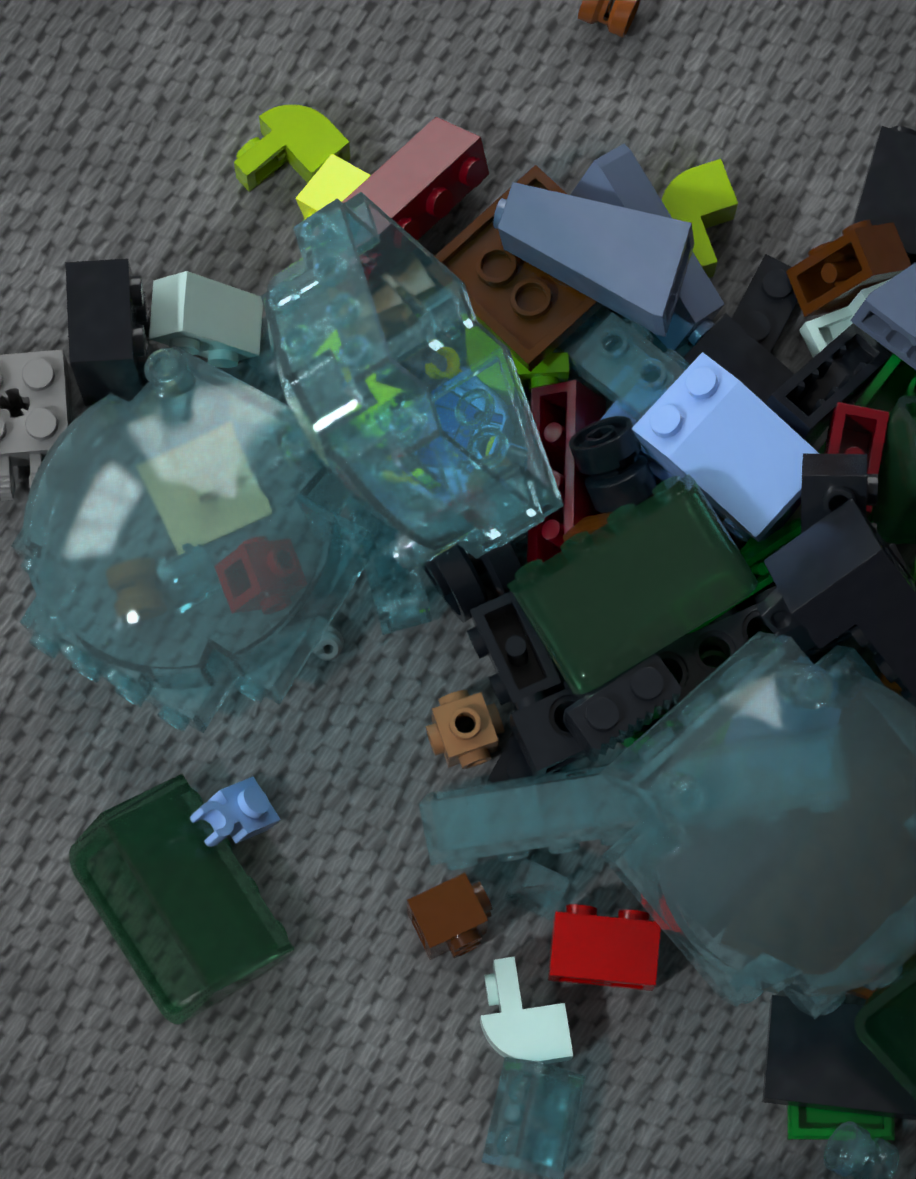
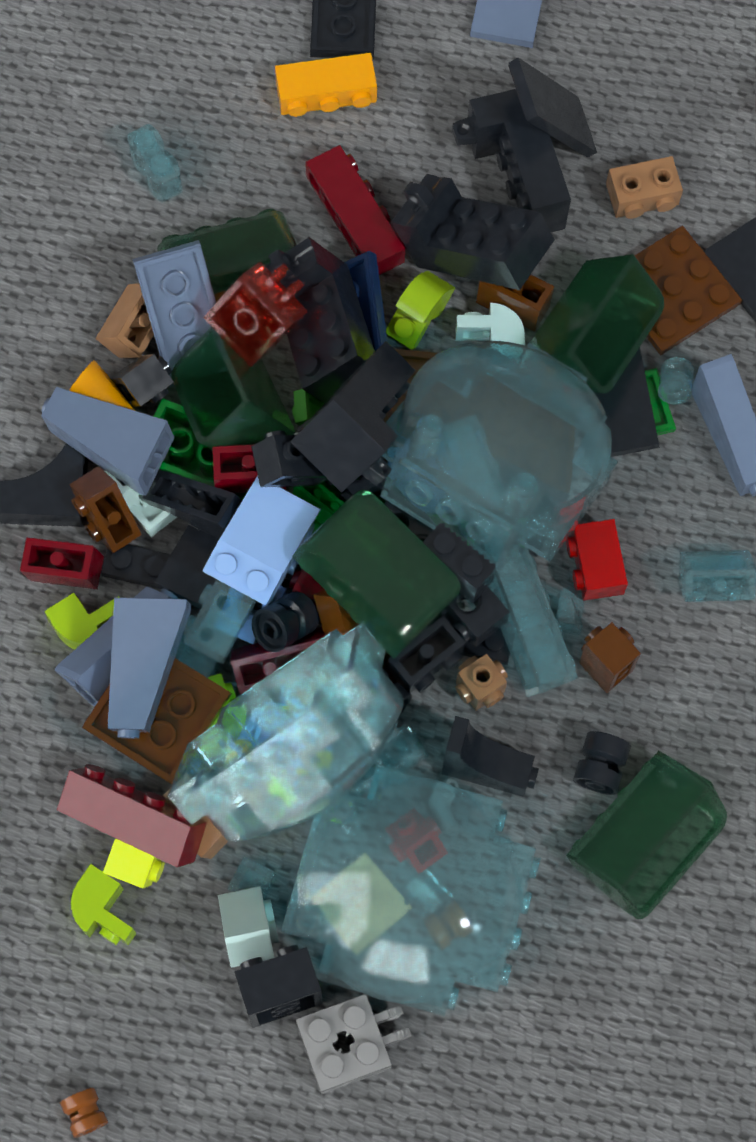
camera: 105 degrees left, 5 degrees down
light blue plate [190,777,281,847] -> none
light aqua brick [480,956,573,1065] -> none
none -> dark red brick [20,537,104,590]
none -> dark orange wheel [60,1087,109,1138]
none -> black arch [441,716,539,797]
none -> black wheel [573,731,631,795]

